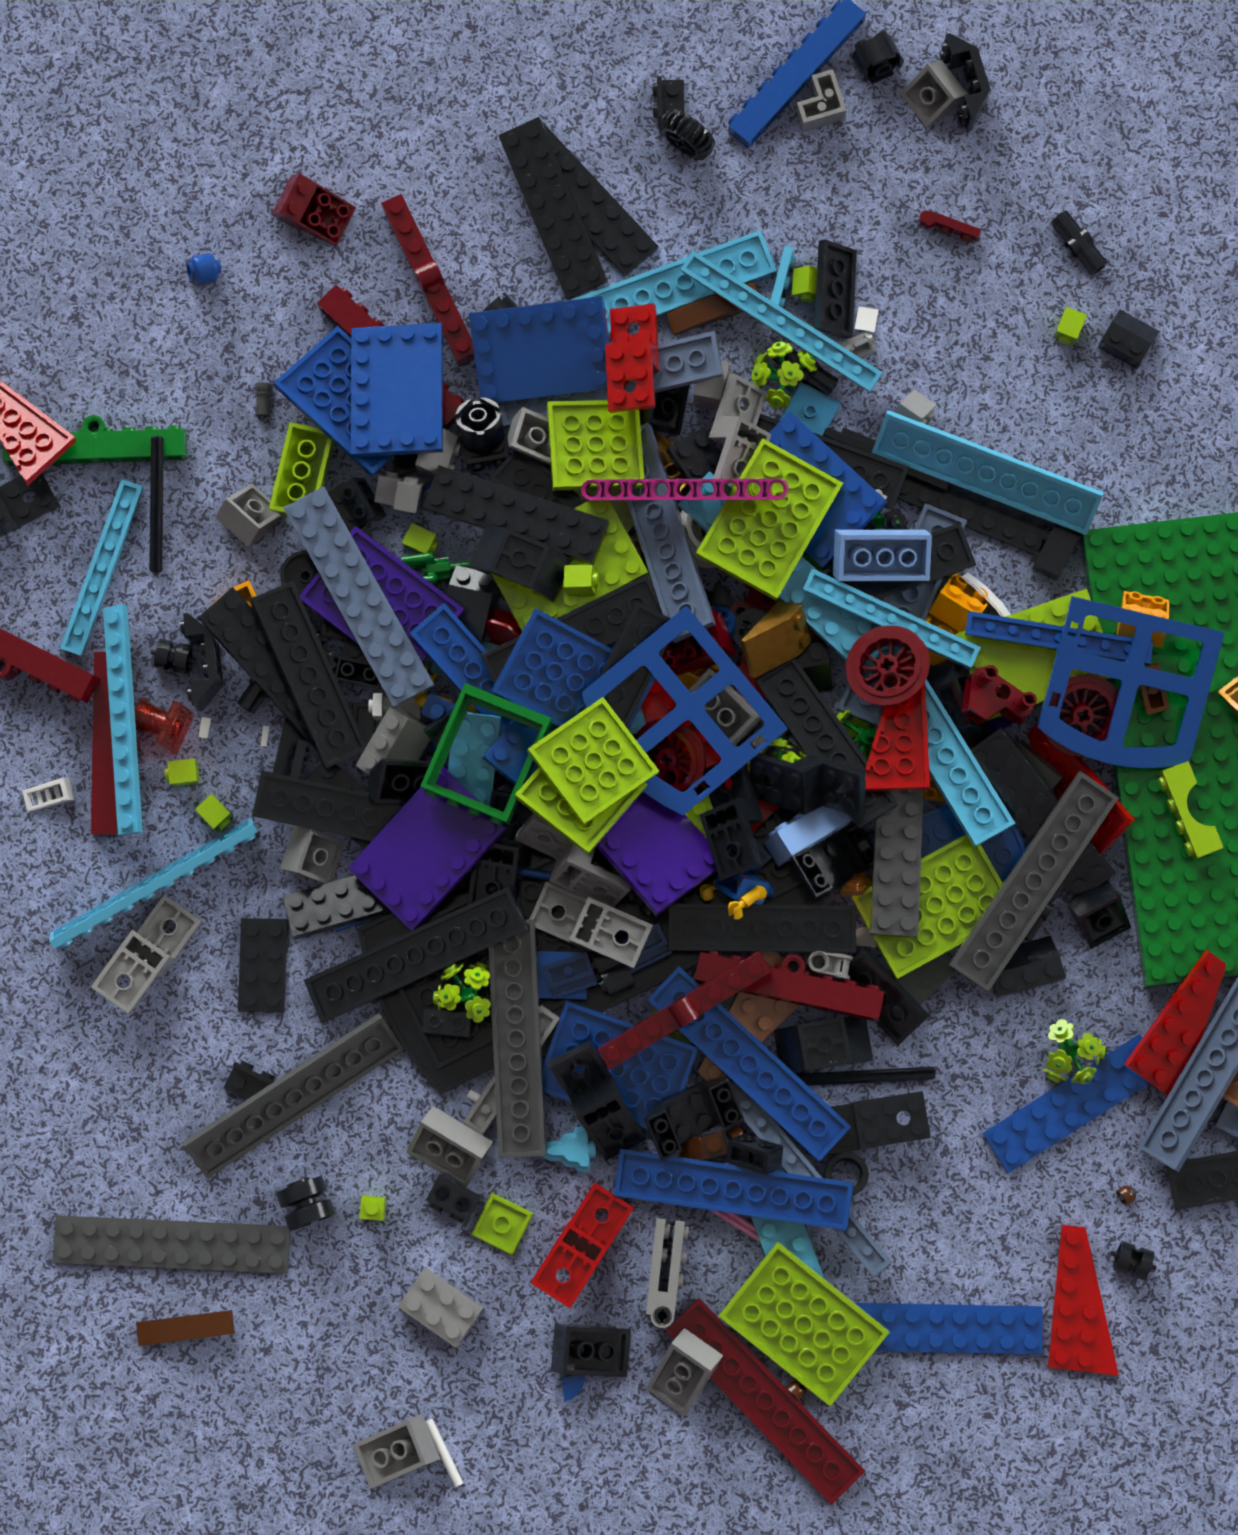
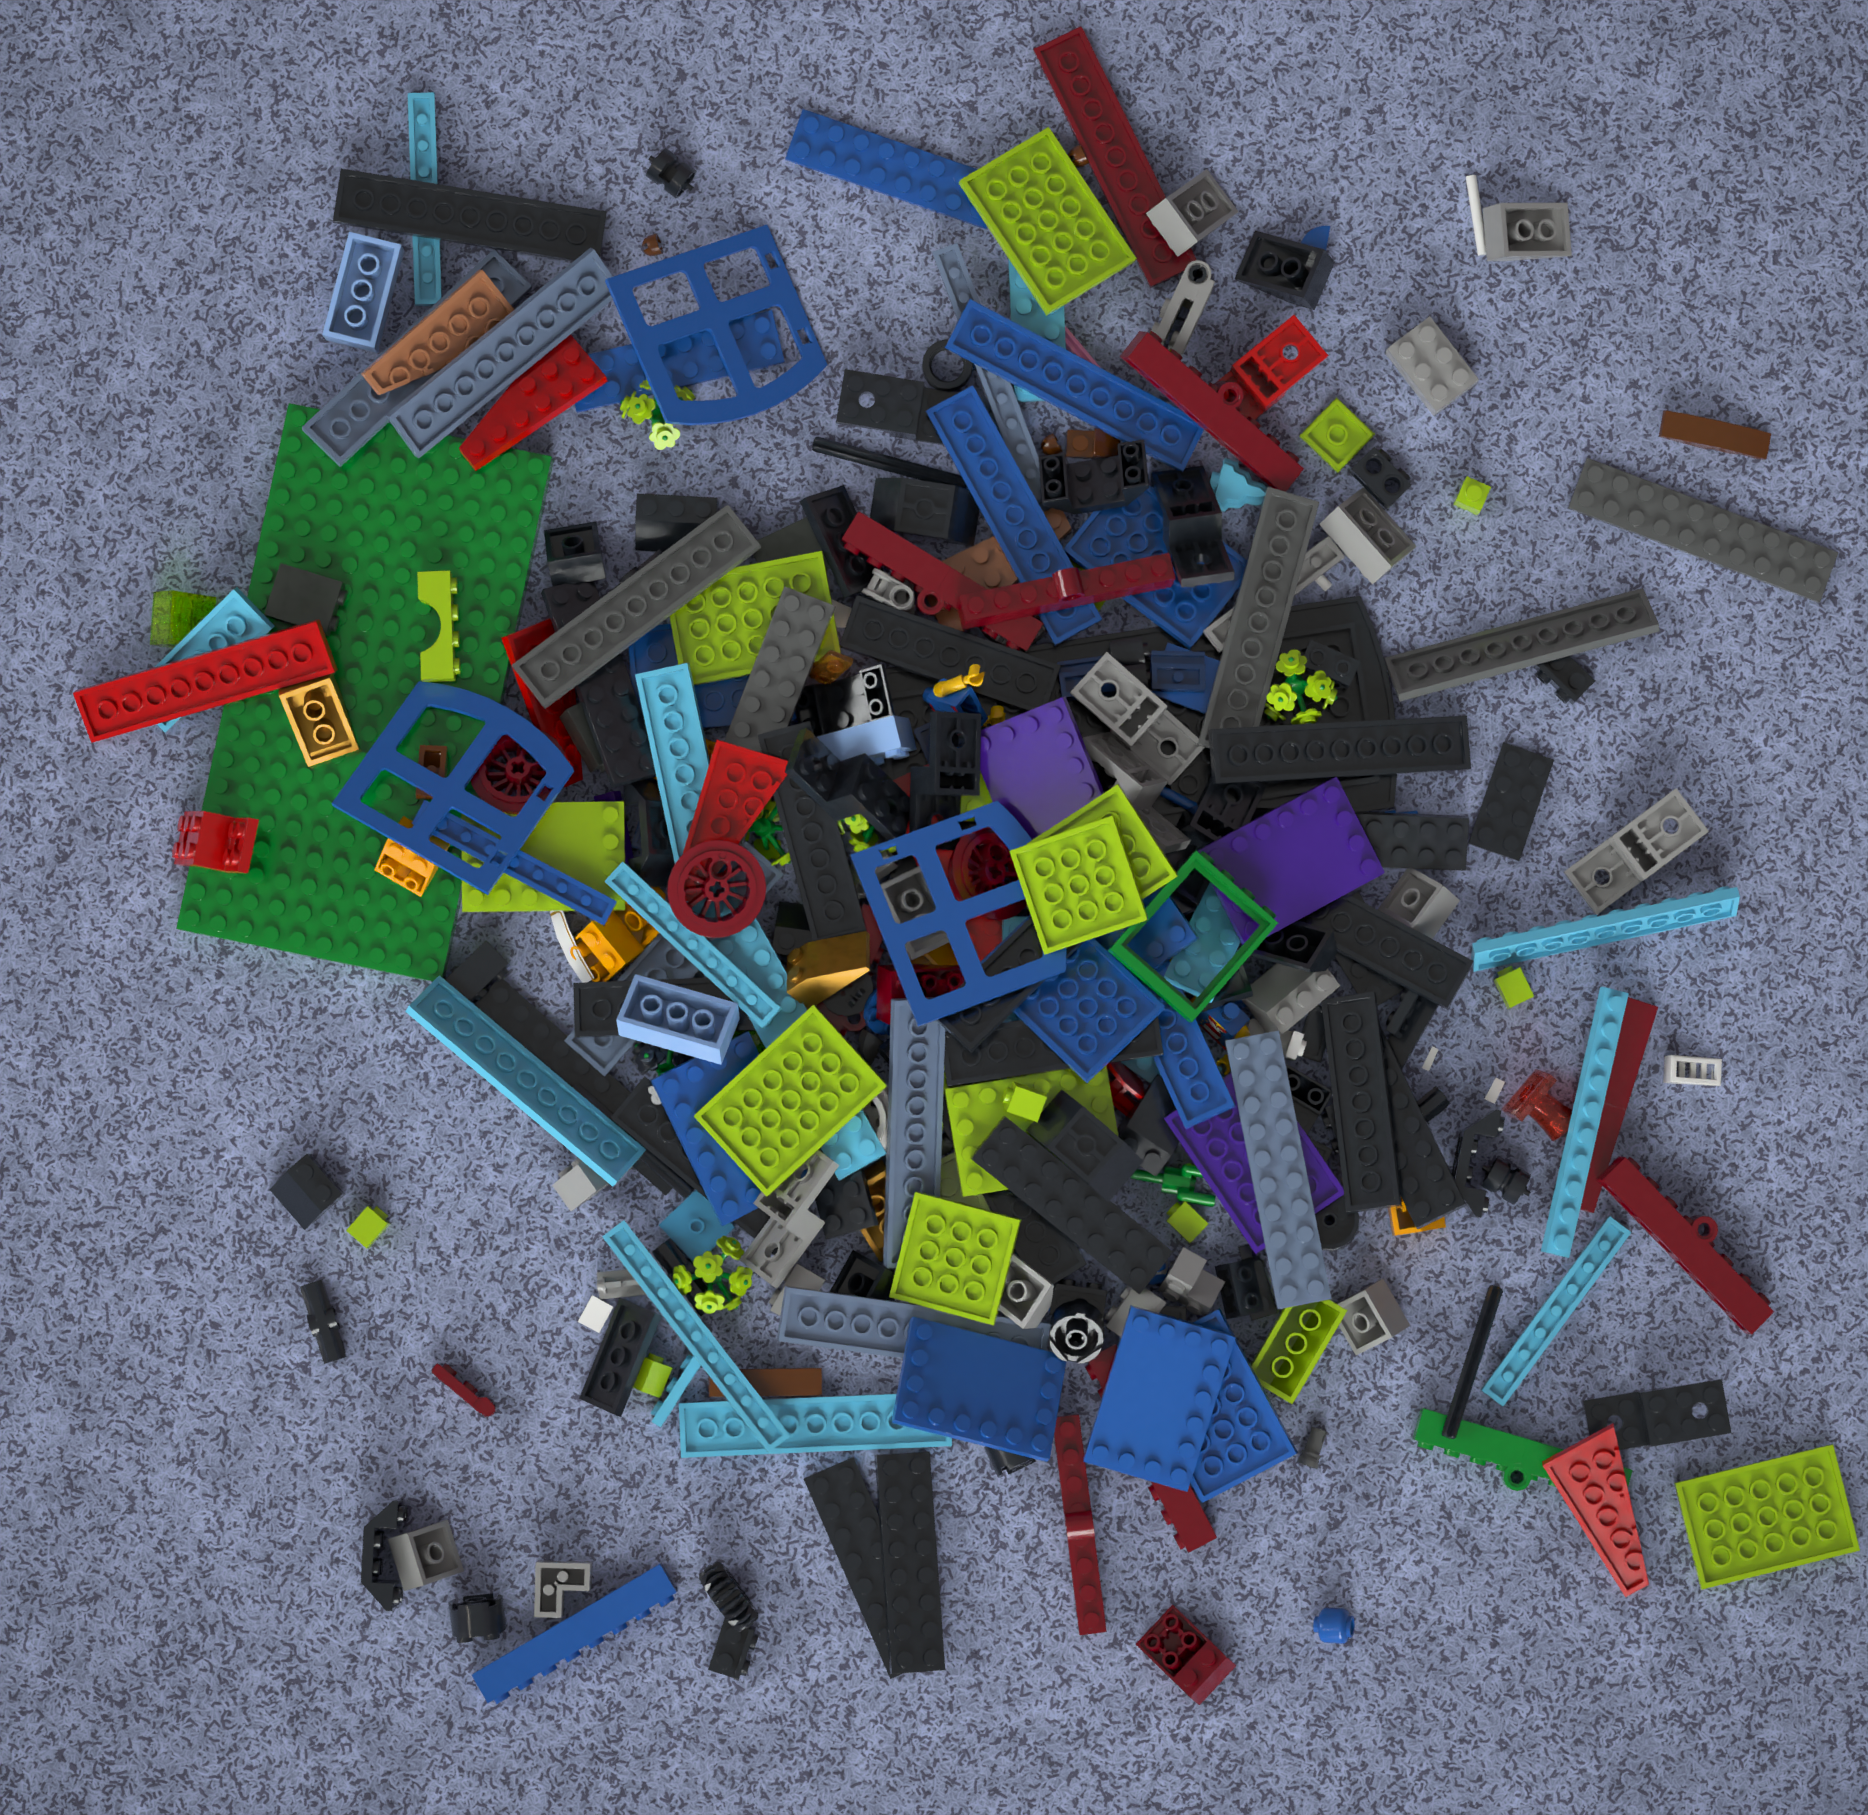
camera: 165 degrees left, 5 degrees up
lime brick [164,758,200,787] -> none
black wheel [276,1176,336,1231] -> none
dark pink beam [581,479,790,500] -> none
red bracket [605,304,660,413] -> none
black brick [726,1134,783,1175] -> none
dark red piece [961,665,1037,725] -> none
red wing [1047,1225,1119,1376] -> none
none -> blue window [605,225,828,425]
none -> dark red hinge [1120,331,1304,492]

